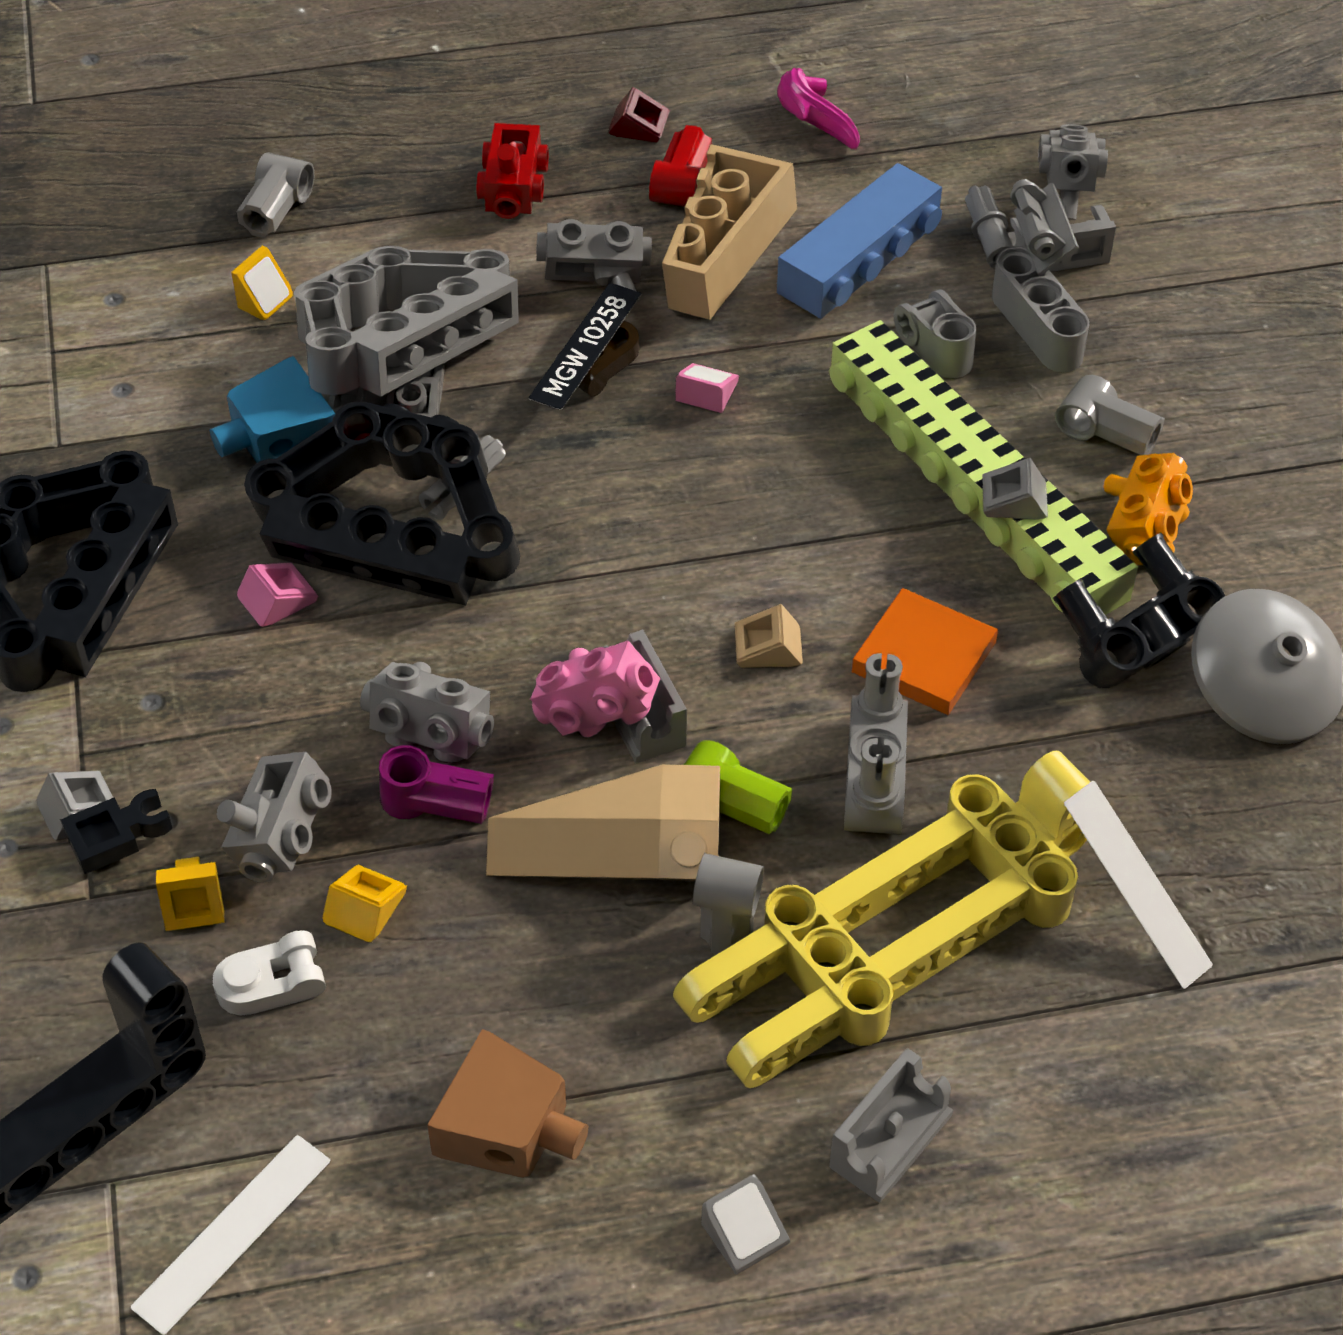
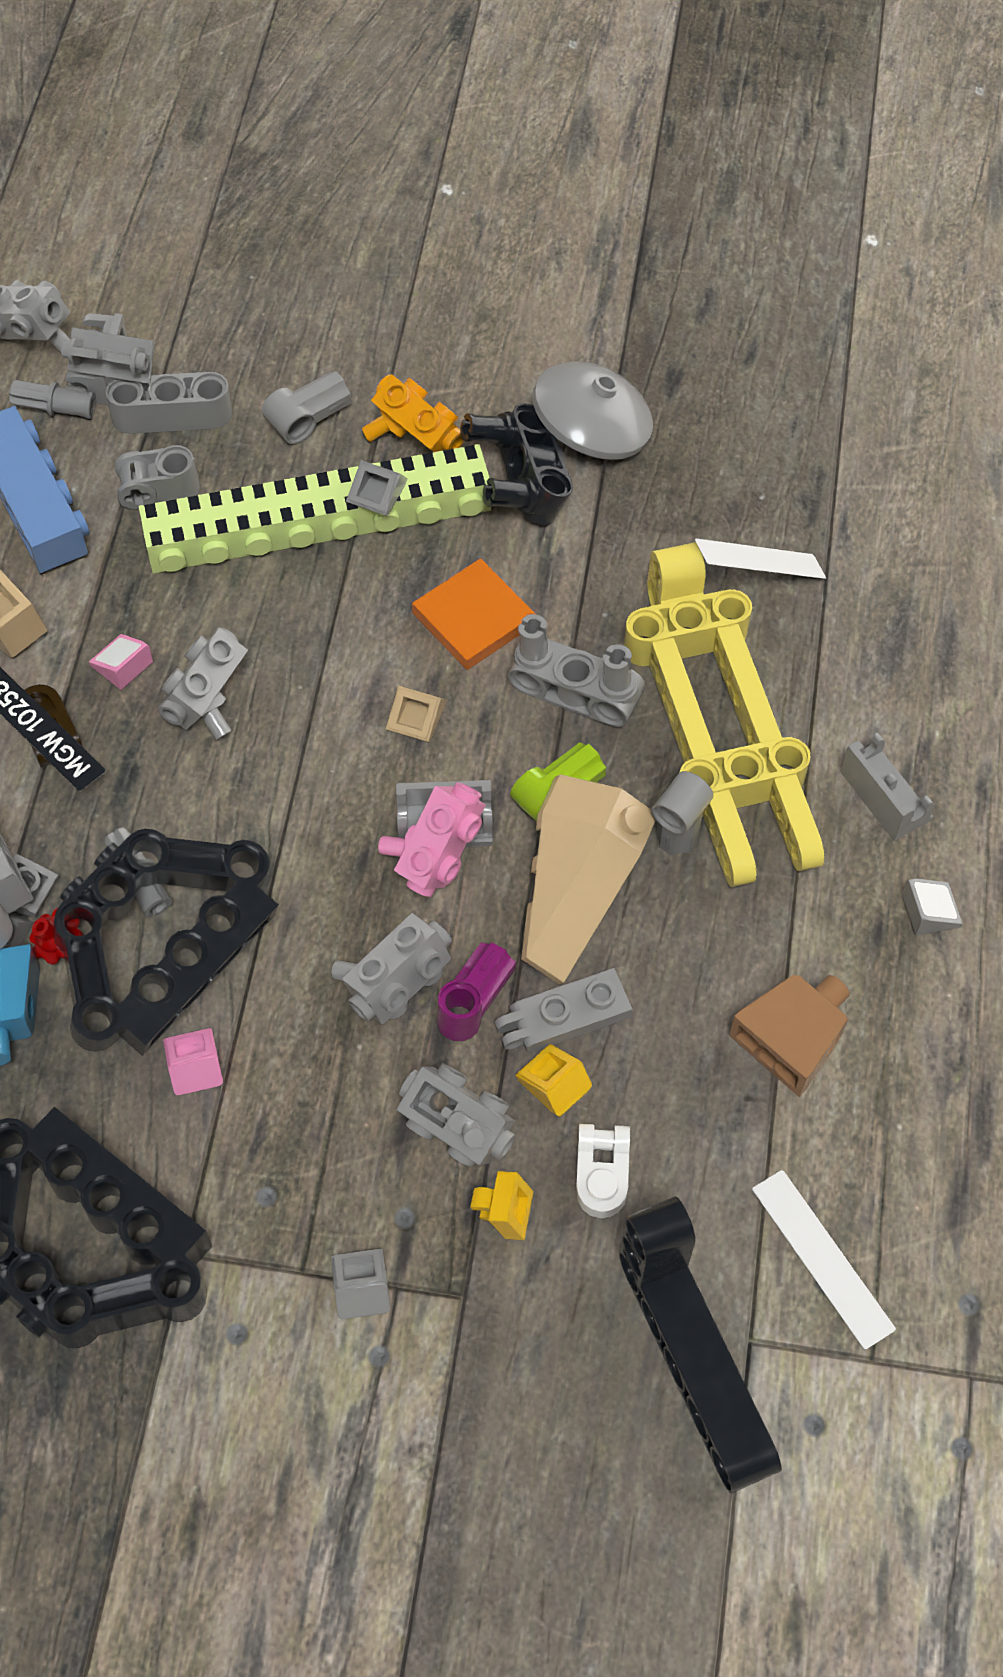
camera: 70 degrees left, 10 degrees up
black plate [60,789,173,874] -> none
none -> light grey brick [157,627,248,741]
none -> light grey hinge [495,968,633,1052]

